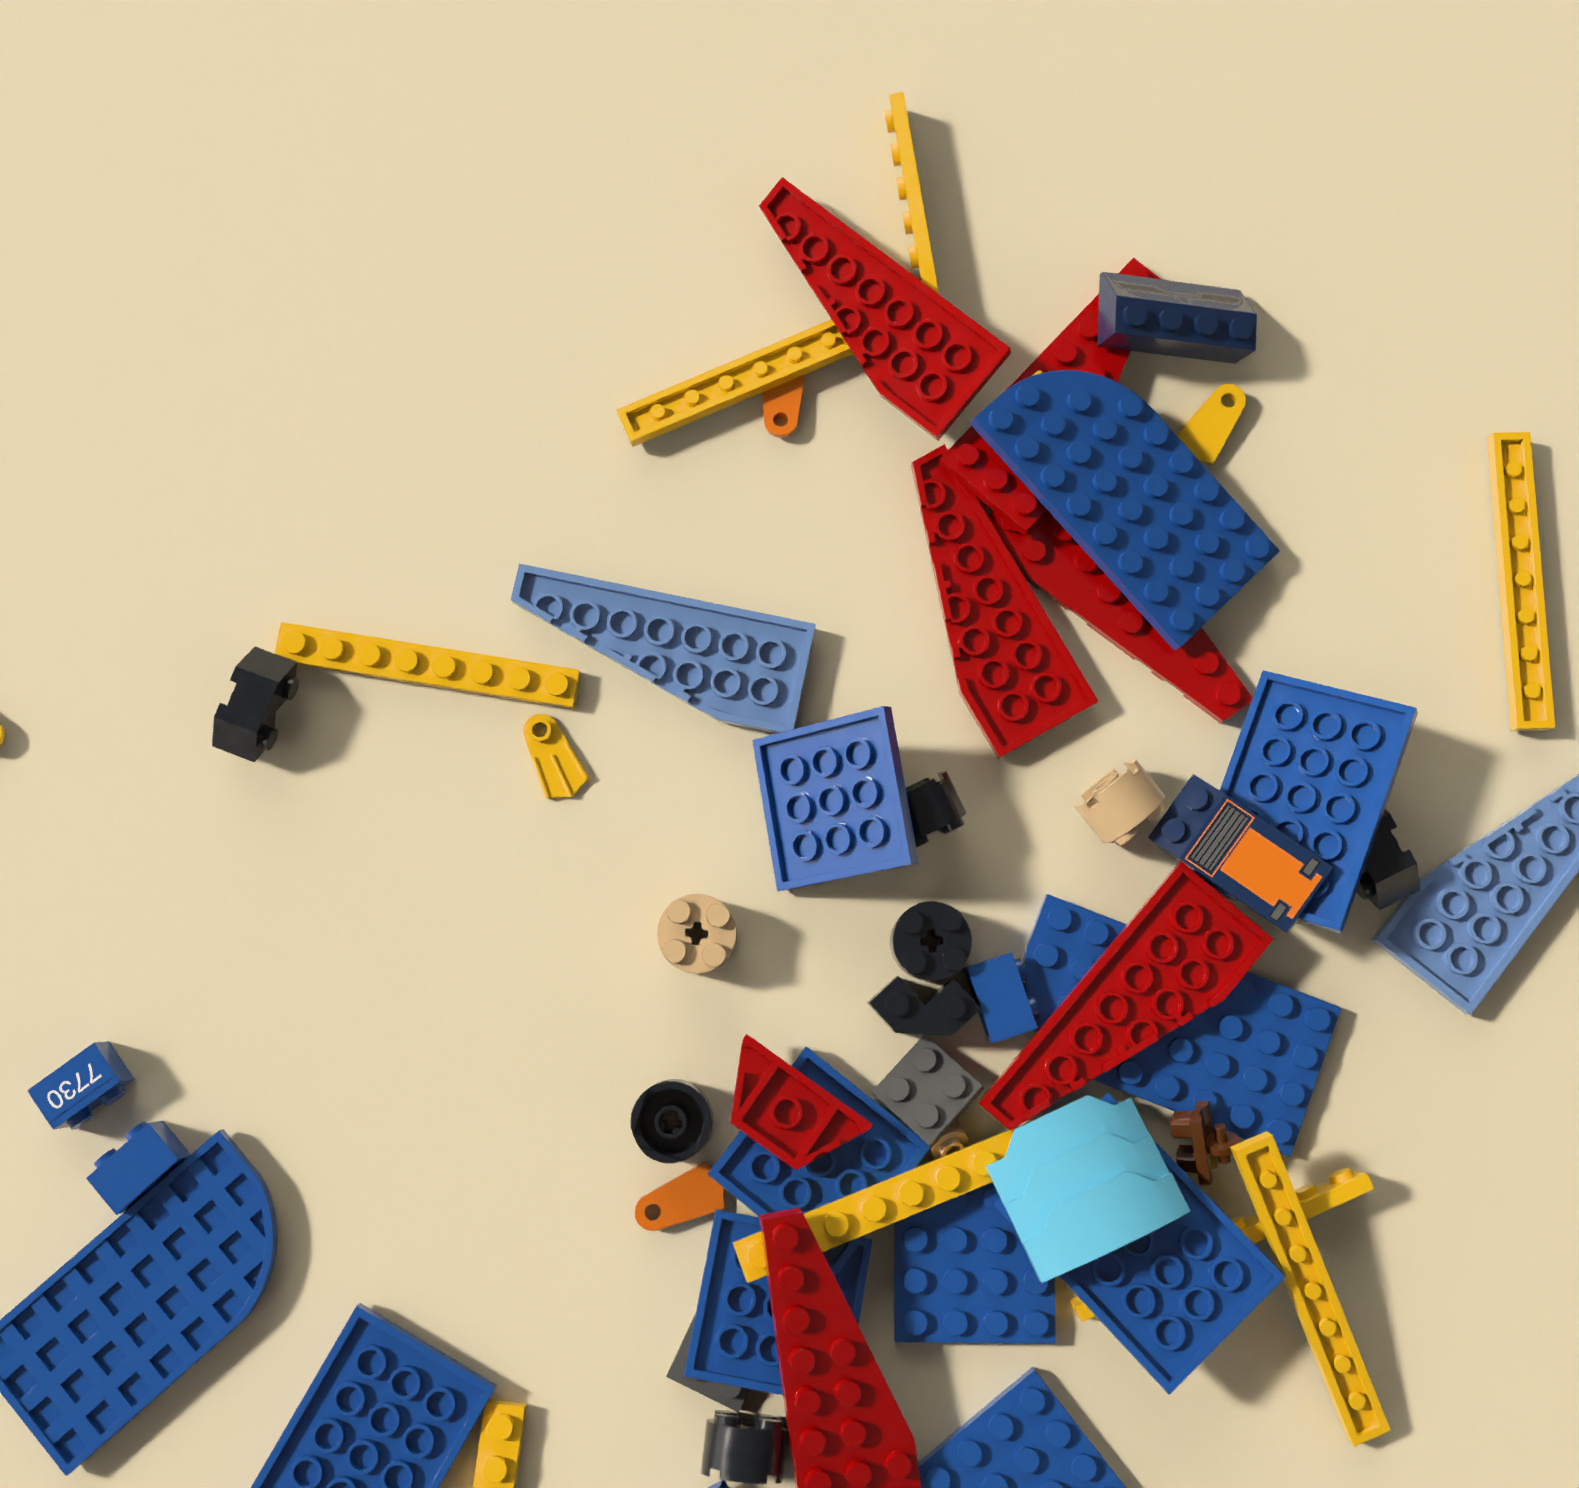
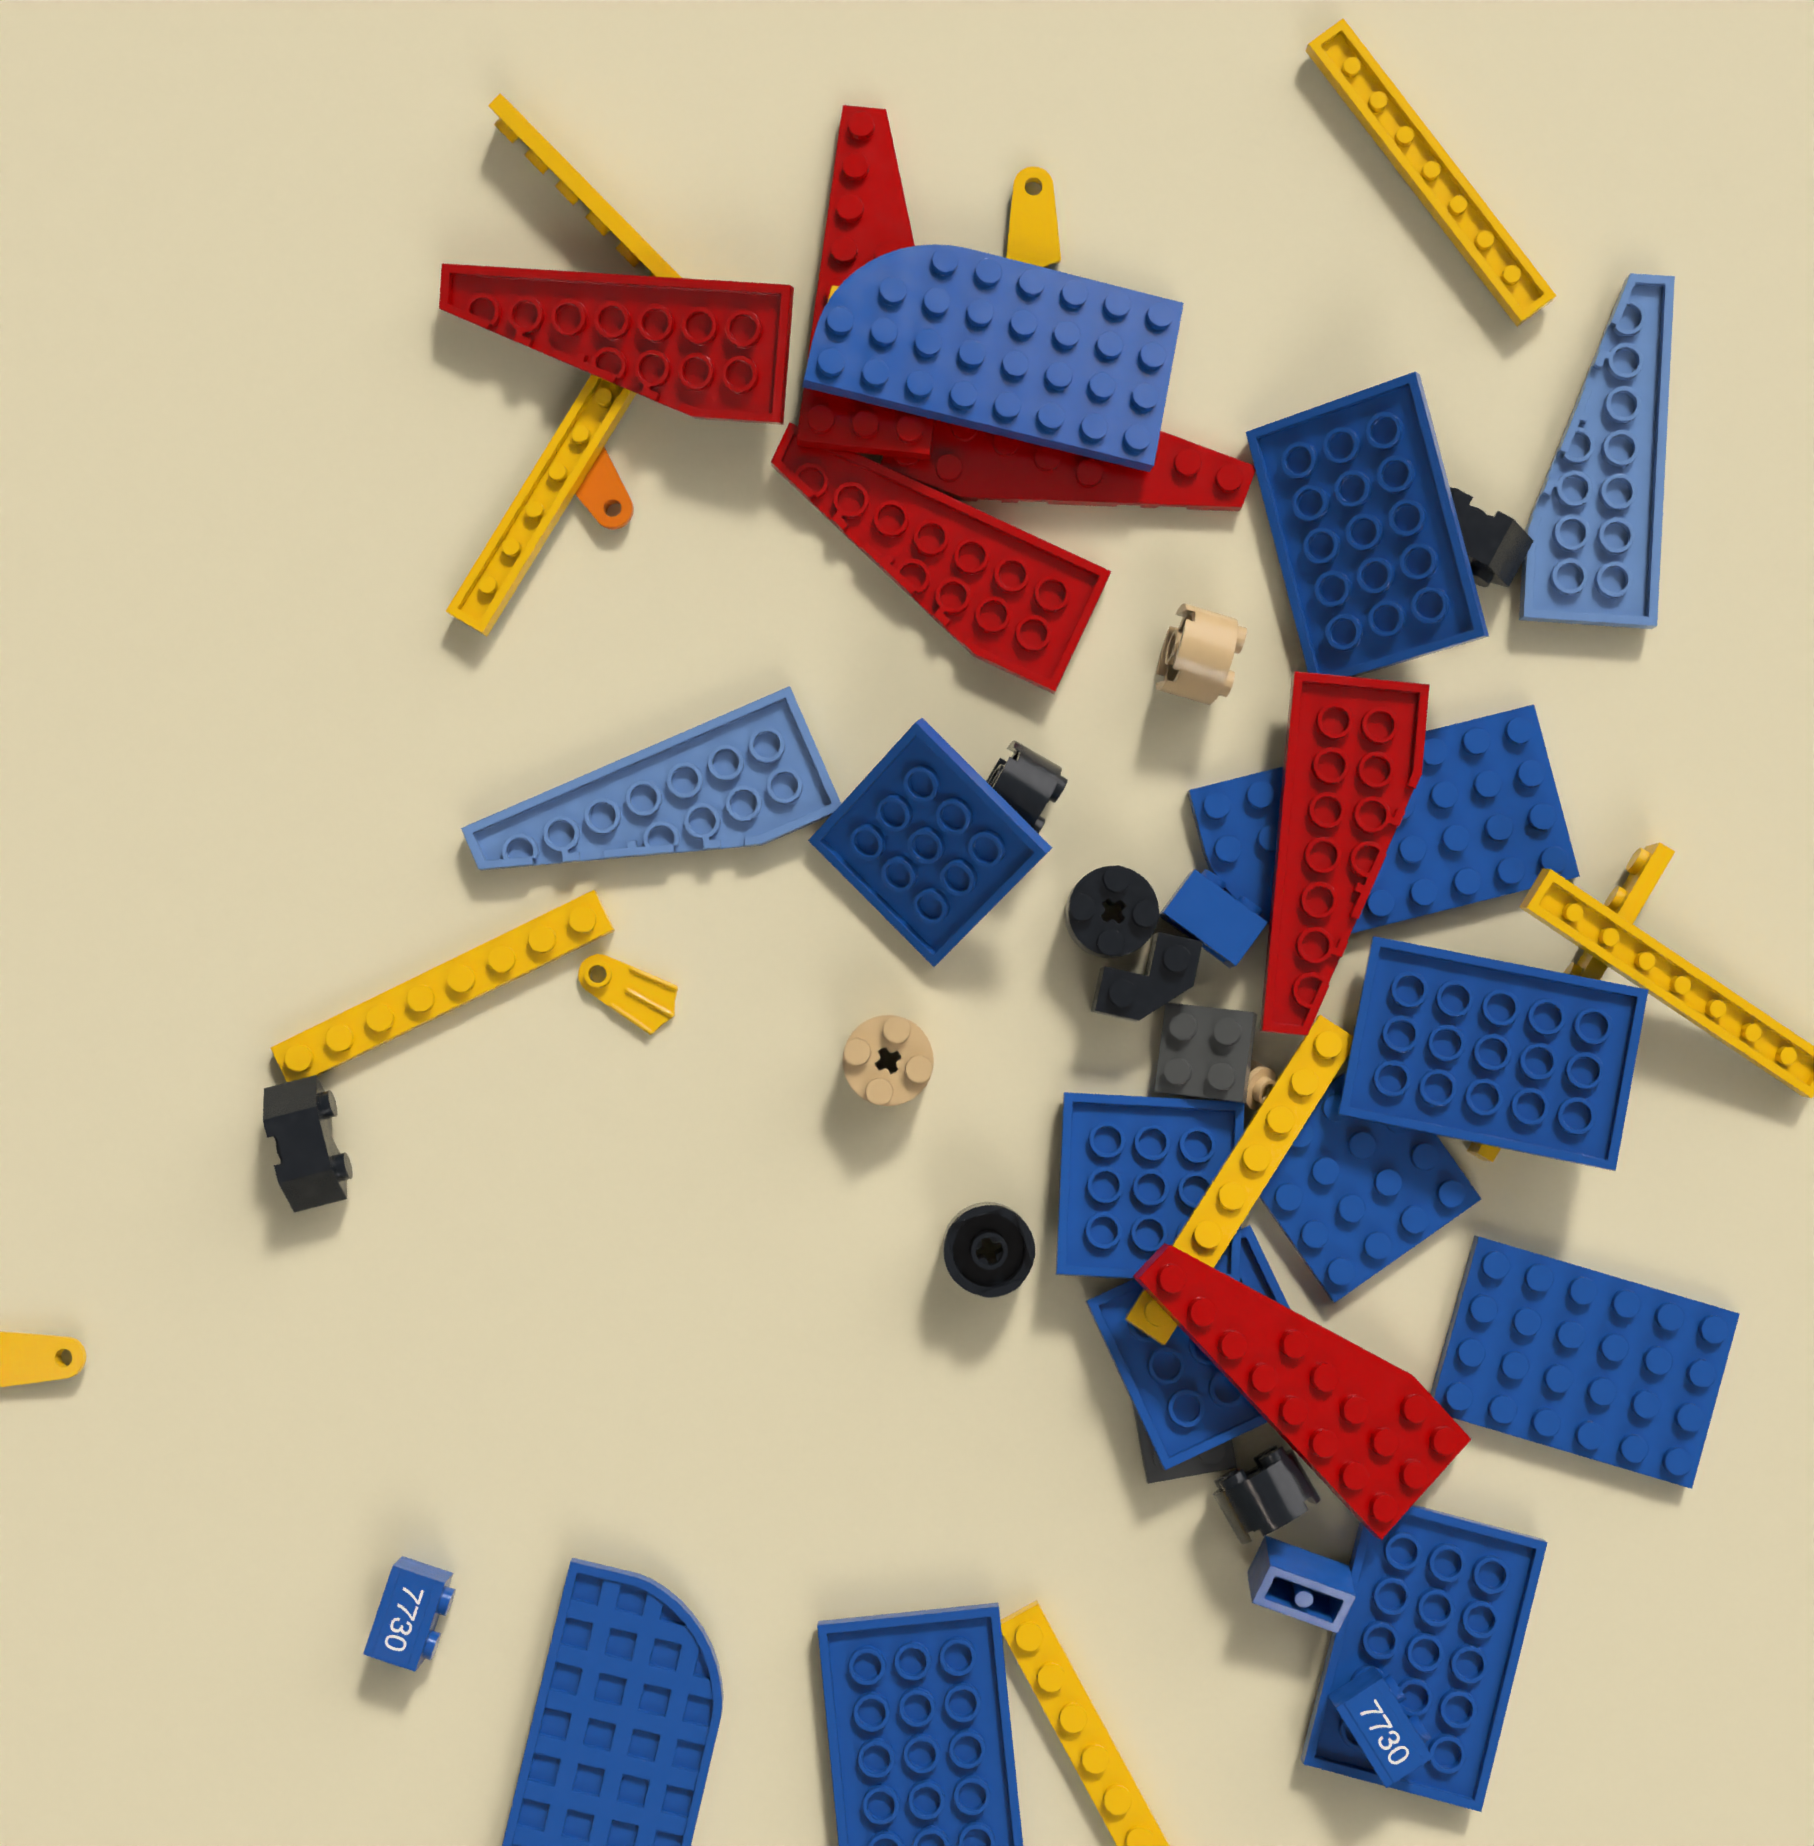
camera: 35 degrees left, 5 degrees up
blue brick [86,1120,191,1215] -> none
orange piece [635,1162,724,1231] -> none
red wing [730,1034,873,1171] -> none
medium azure slope [985,1095,1190,1282] -> none
dark blue slope [1097,272,1257,364] -> none
slope [1148,774,1334,934] -> none
reddish brown hips [1170,1101,1240,1185] -> none

